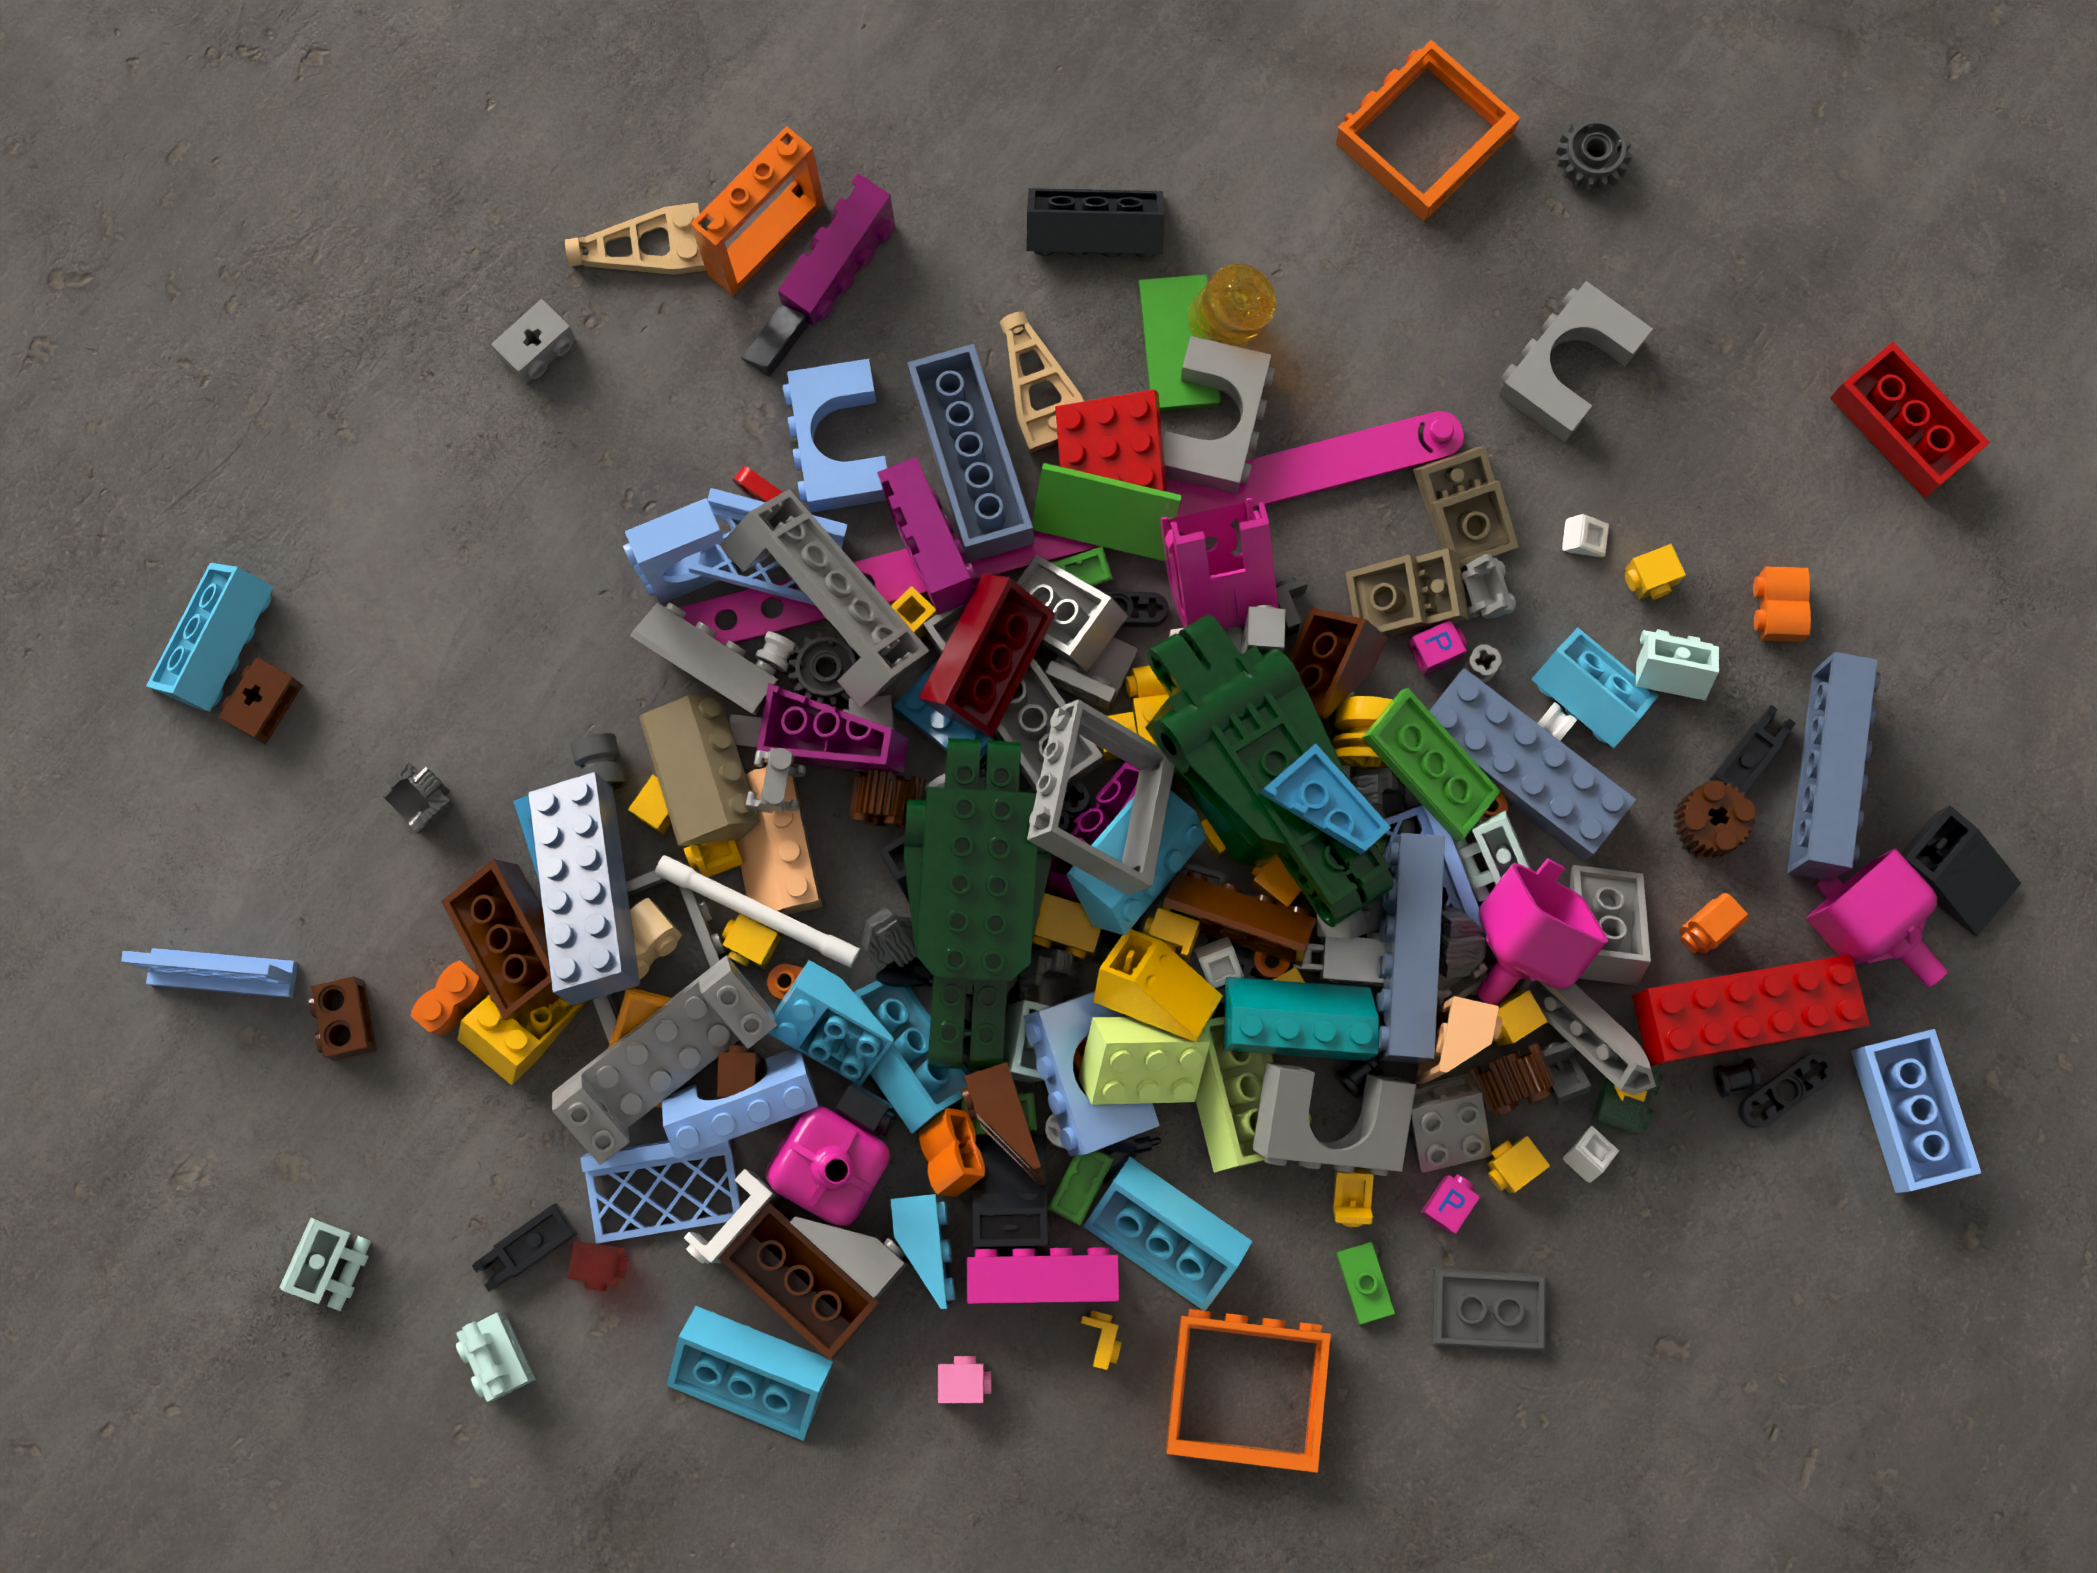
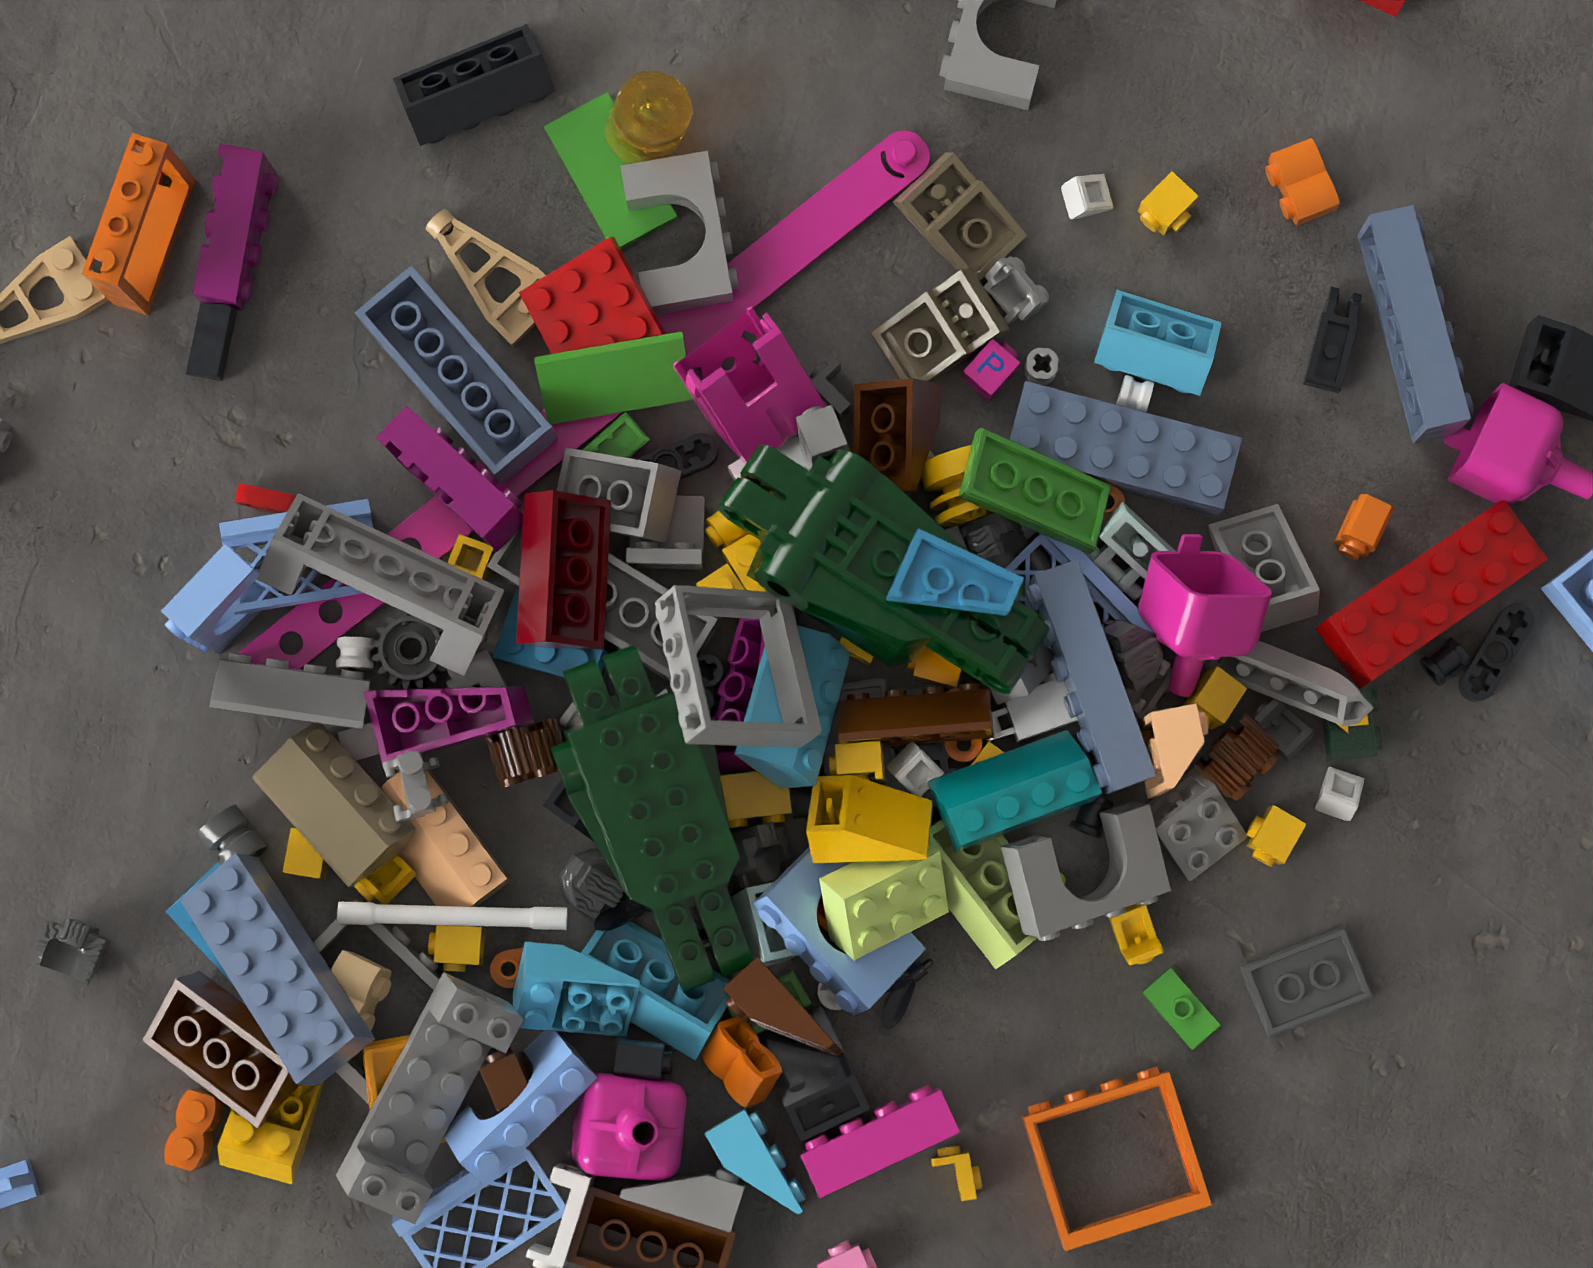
camera: 20 degrees left, 5 degrees up
reddish brown brick [309,976,377,1060] -> none
light blue arch [783,359,887,513] -> none
bright green plate [1047,1150,1114,1226] -> none
medium azure slope [1083,1157,1253,1311] -> none
dark pink brick [1420,1174,1480,1235] -> none
light aqua brick [1636,629,1719,701] -> none
reddish brown brick [1674,780,1756,858] -> none

